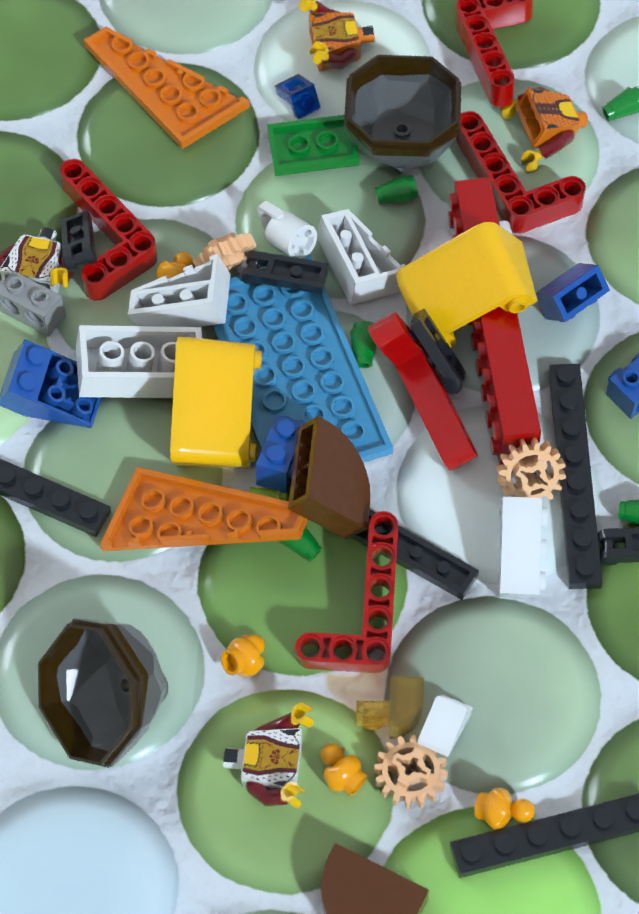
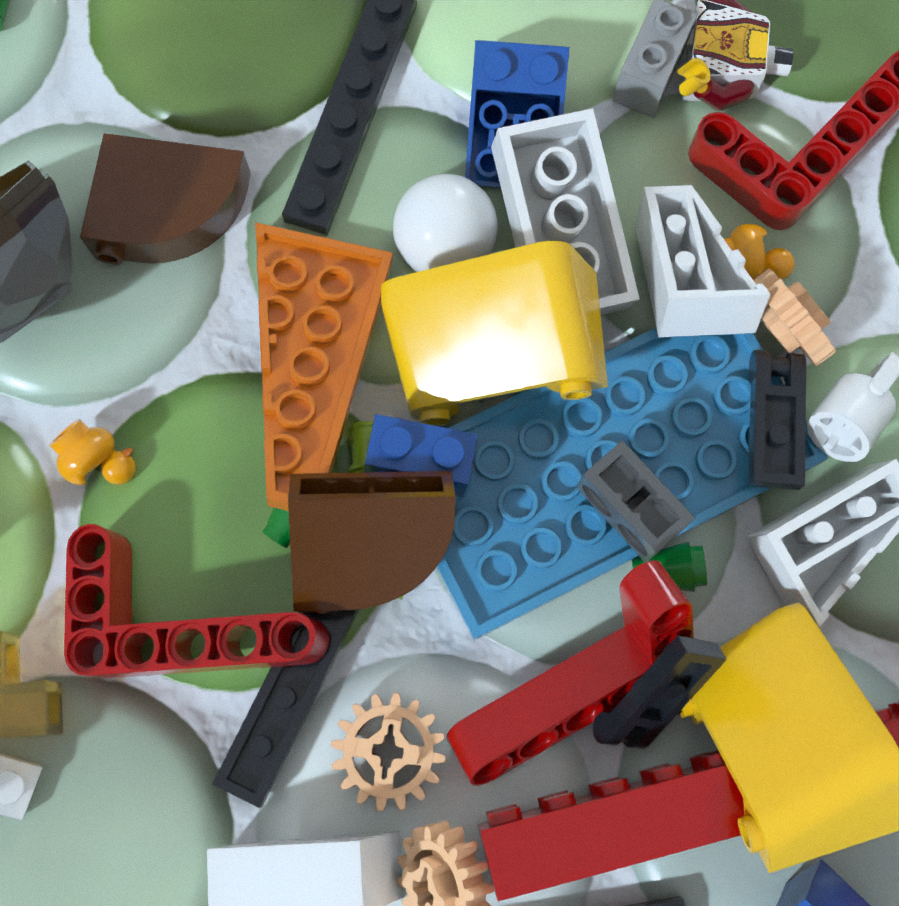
camera: 80 degrees right, 15 degrees up
black plate [61,210,98,272] -> none
none -> reddish brown brick [80,133,251,265]
none -> light nougat gear [331,693,446,811]
none -> white piece [393,174,498,272]
none -> dark grey brick [576,440,696,562]

